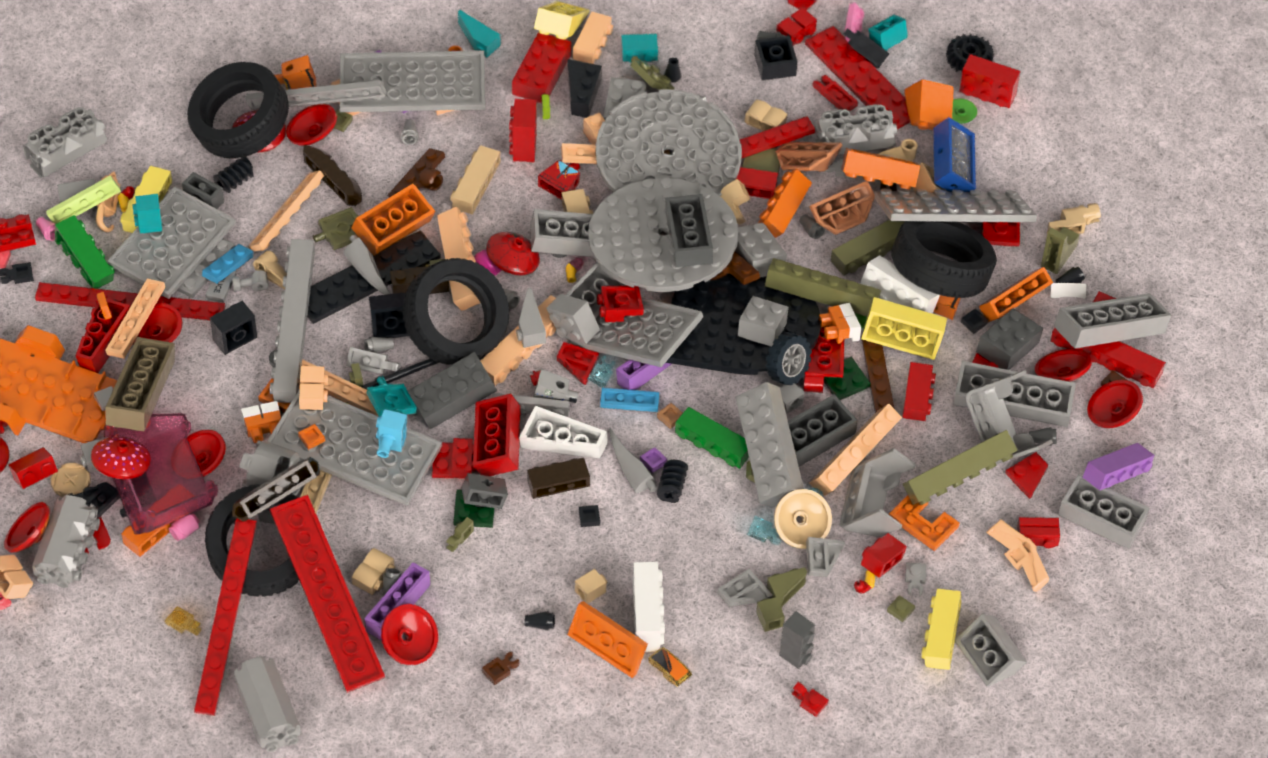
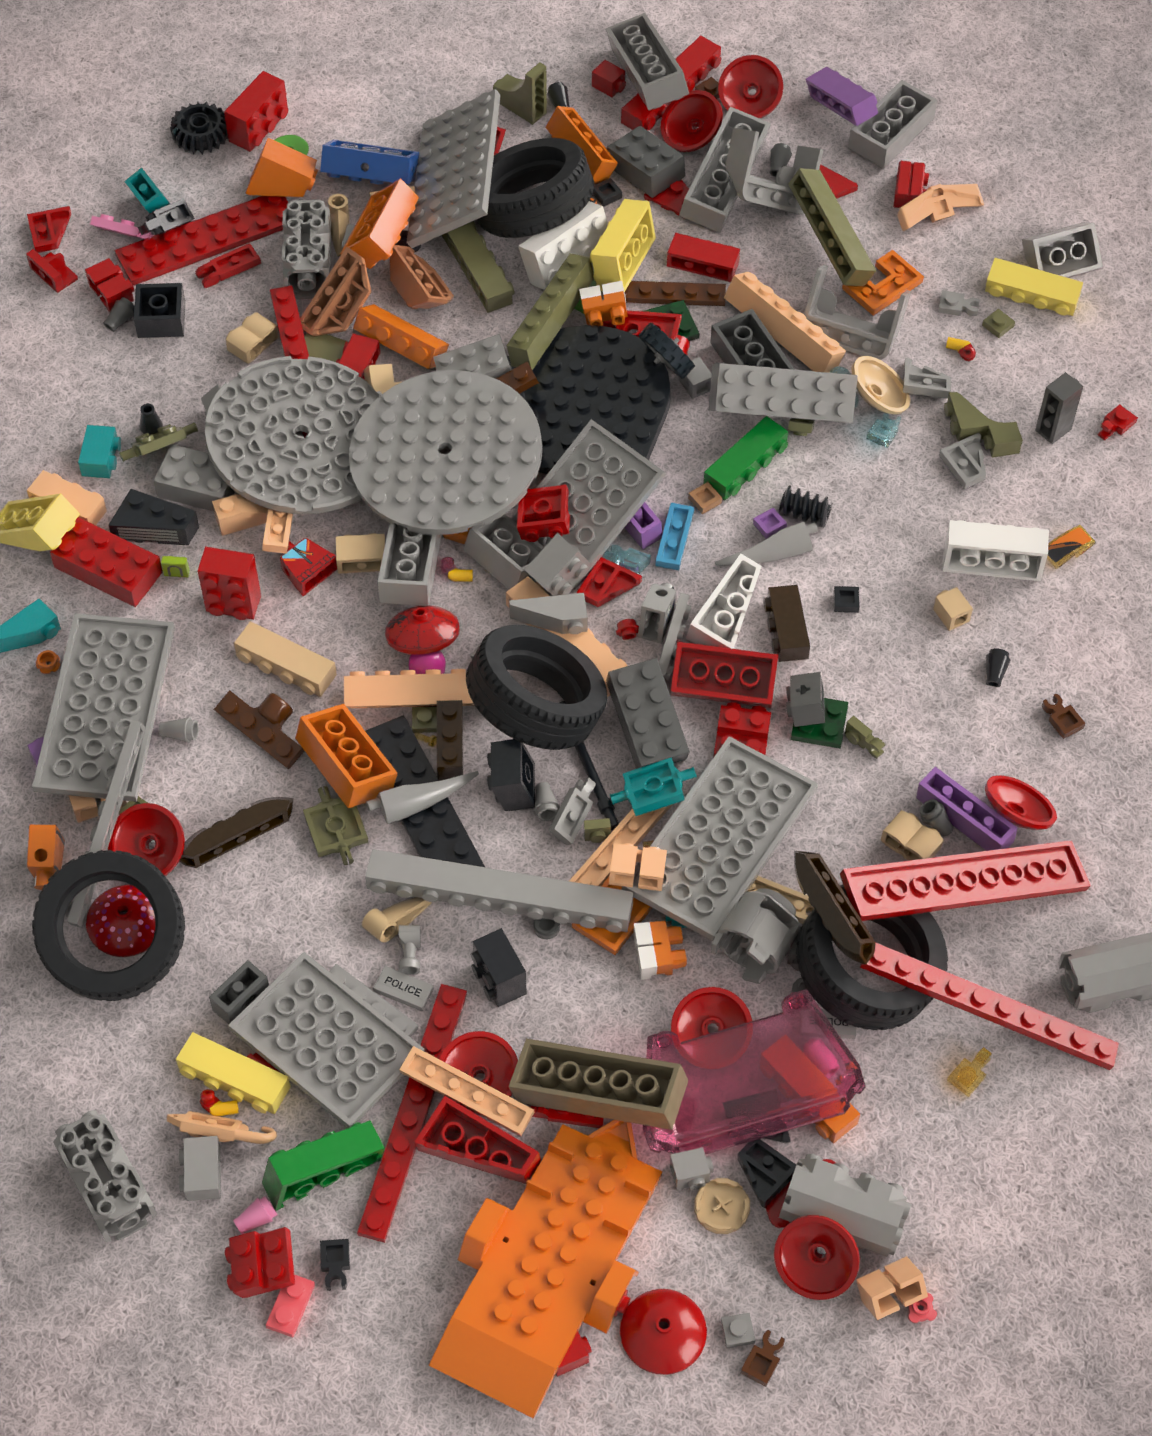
camera: 80 degrees left, 5 degrees up
red brick [8,447,58,489] -> none
yellowish green plate [46,175,121,224] -> none
red dish [91,436,151,479] -> none
light grey tile [94,386,113,411] -> none
orange tile [97,292,112,320] -> none
teal brick [132,194,162,234] -> none
dark azure plate [202,244,253,284] -> none
black piece [213,156,254,193] -> none
light nougat plate [248,170,324,252] -> none
orange tile [298,424,325,450] -> none
medium azure brick [376,409,407,458] -> none
orange plate [567,601,648,678] -> none
dark grey brick [665,194,713,268] -> none
light grey brick [738,296,788,347] -> none
dark grey cone [799,214,825,239] -> none
red brick [860,533,907,578] -> none
tan plate [1047,203,1101,234] -> none
white sticker [1051,283,1086,299] -> none

